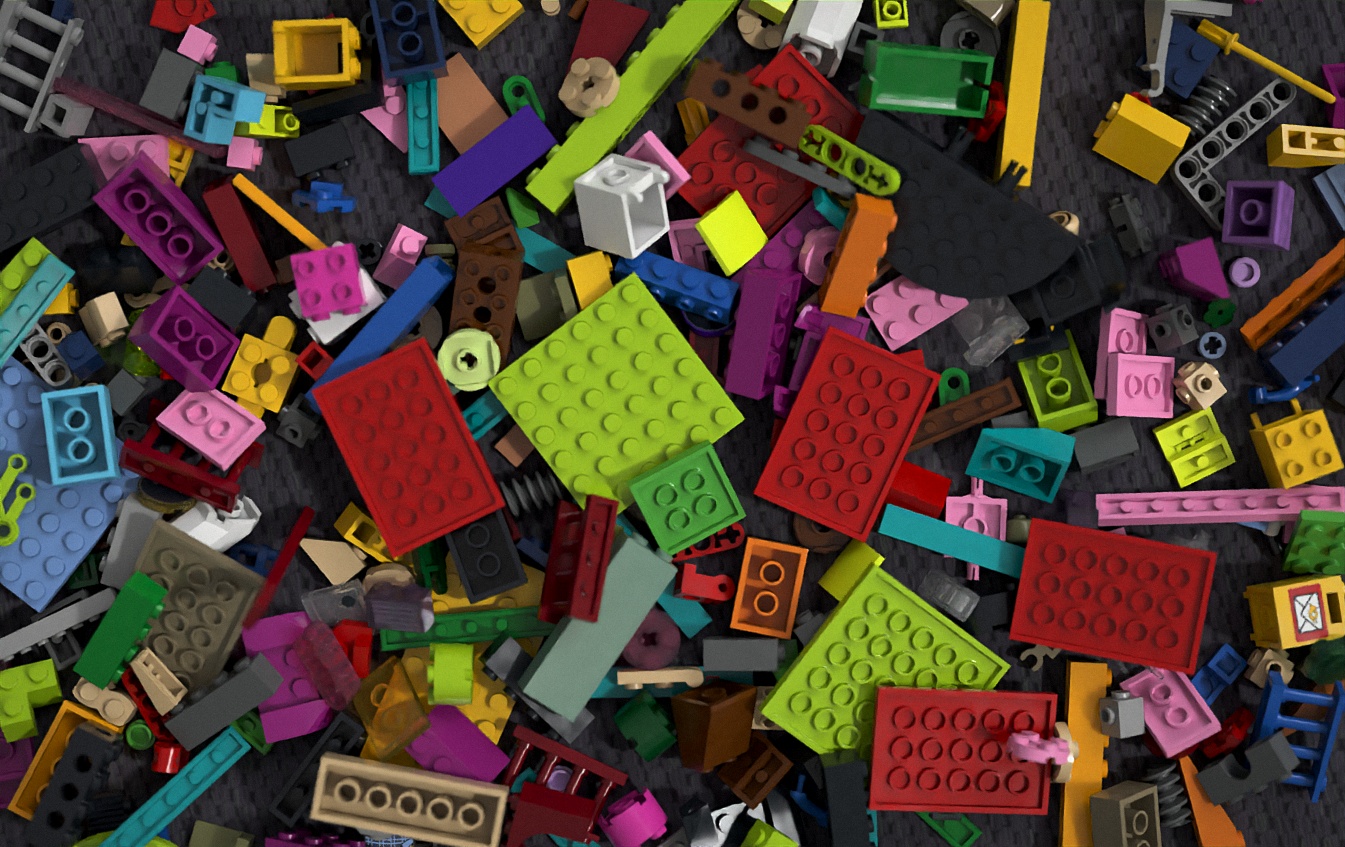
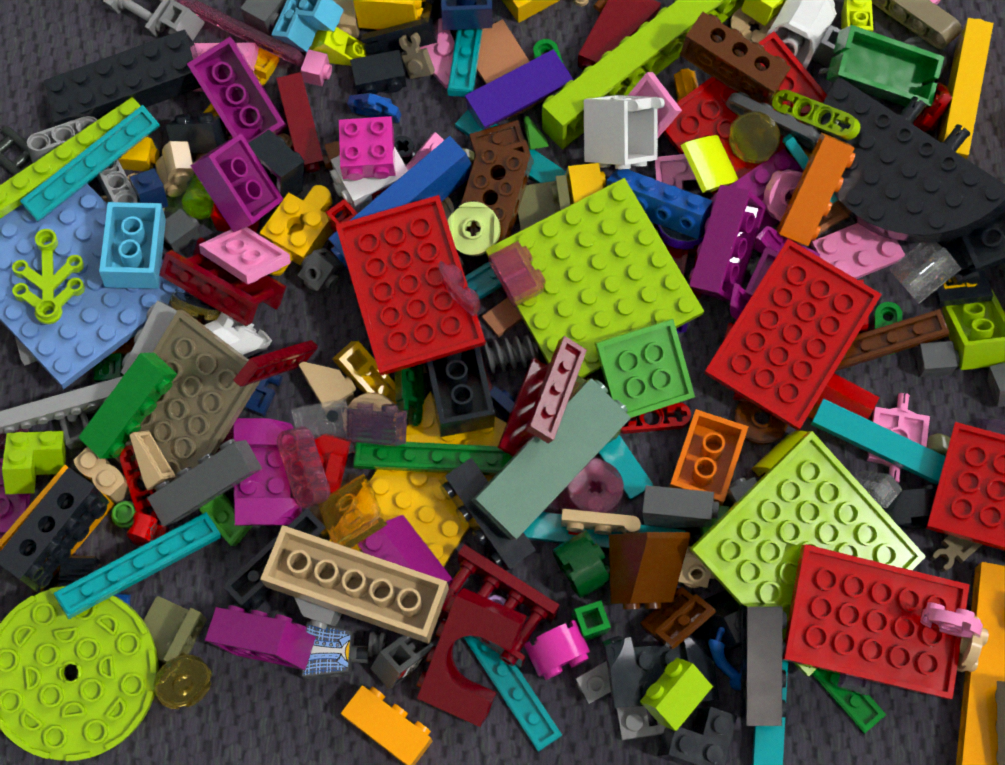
camera: 15 degrees right, 20 degrees down
light orange tile [233,173,329,251] -> none
lime brick [428,643,474,705] -> none
tan plate [559,57,620,117] -> none
red leg [673,563,735,605] -> none
teal slope [965,428,1076,503] -> none
none -> dark tan plate [399,32,435,79]
none -> clear pink slope [438,261,480,316]
none -> clear pink brick [489,241,546,307]
none -> green brick [570,601,611,641]
none -> clear yellow tile [729,111,781,163]

